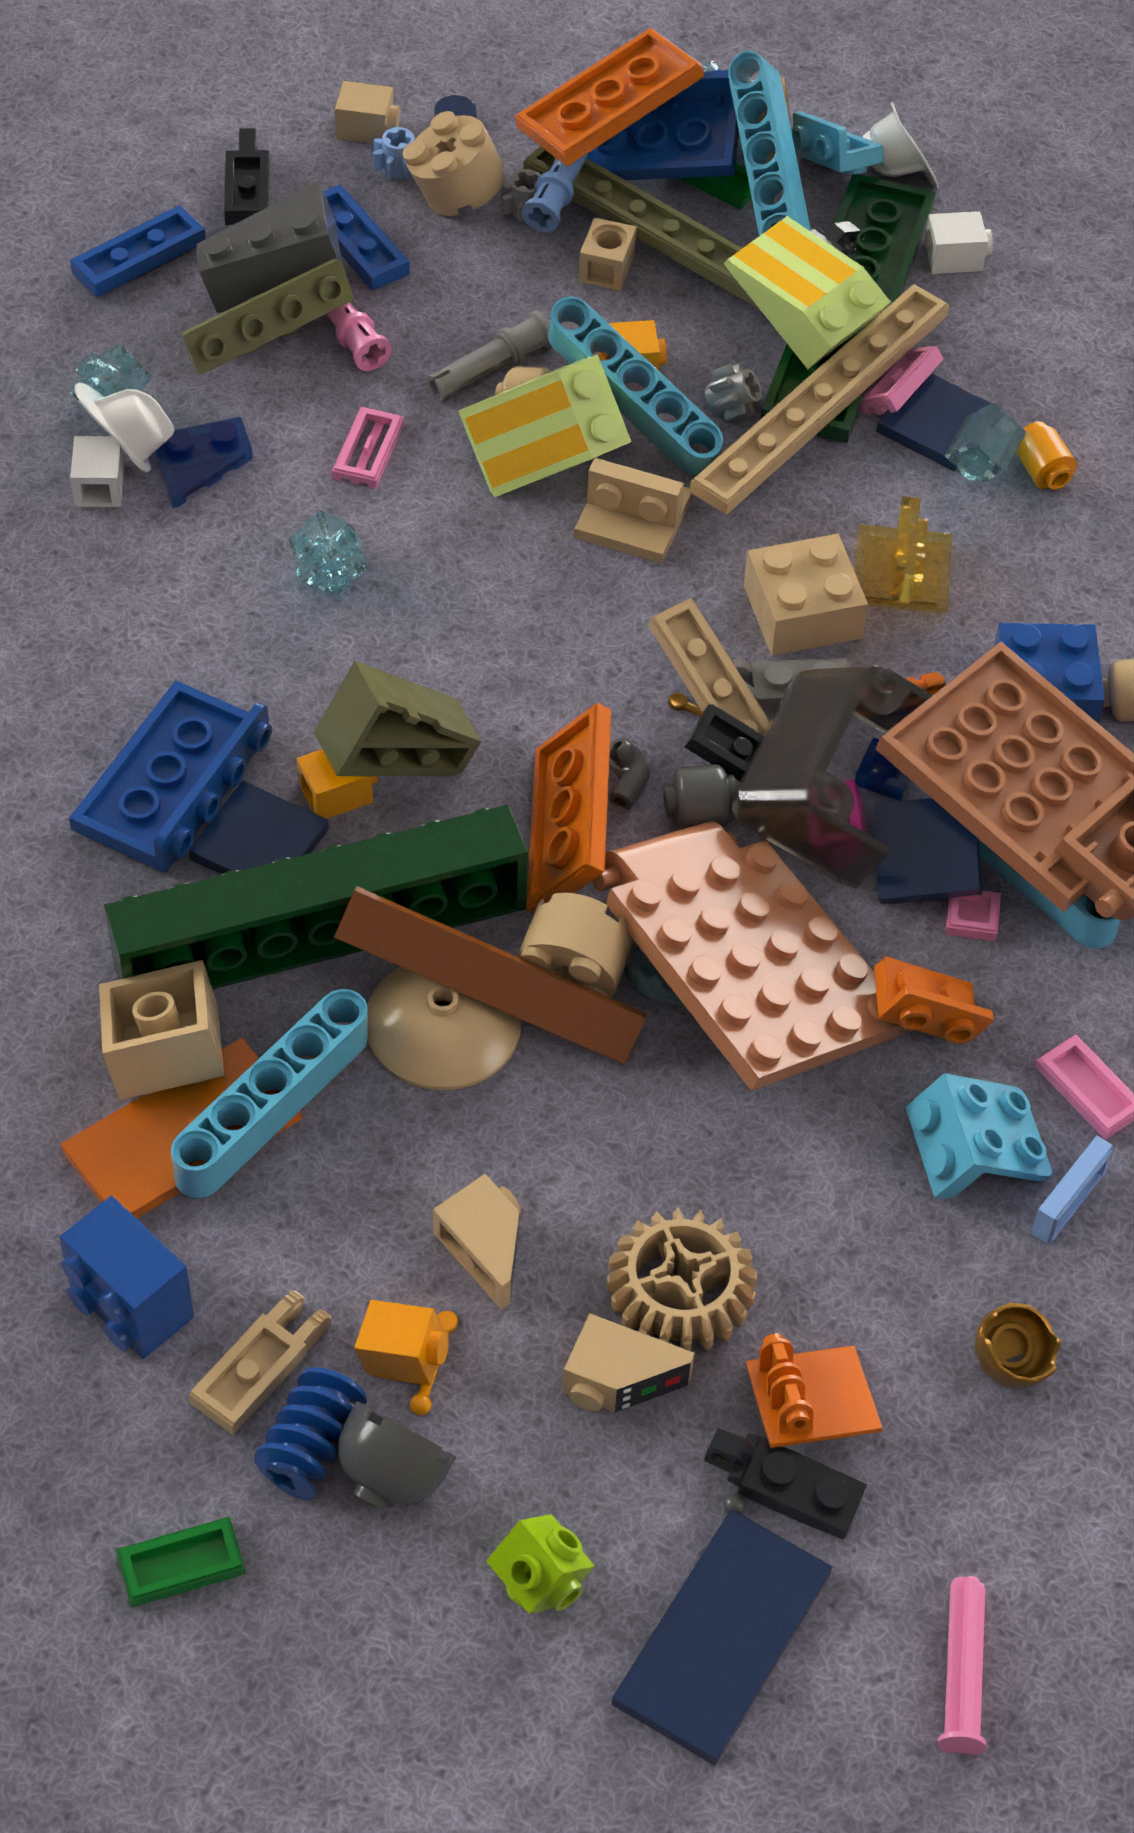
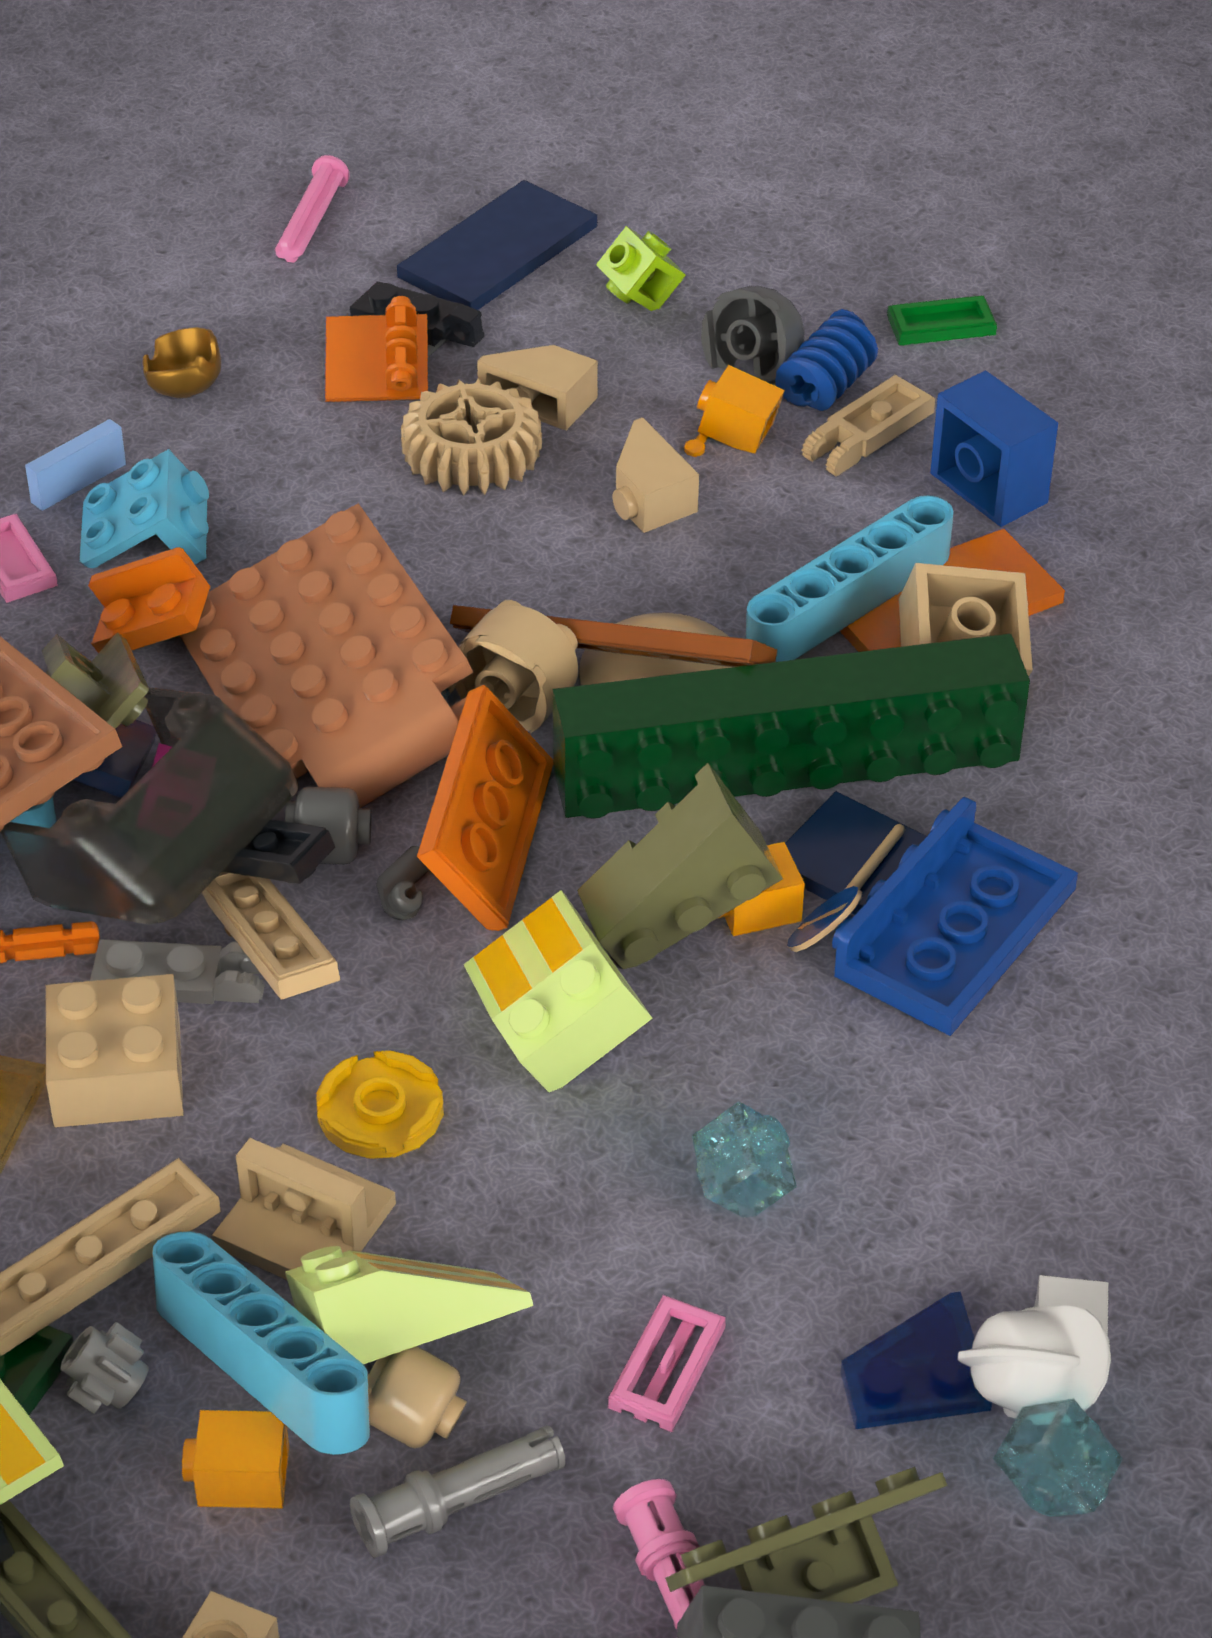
camera: 170 degrees left, 10 degrees down
none -> olive bracket [42,633,149,729]
none -> yellow tile [316,1050,444,1159]
none -> yellowish green slope [463,890,653,1092]
none -> piece [787,824,905,952]

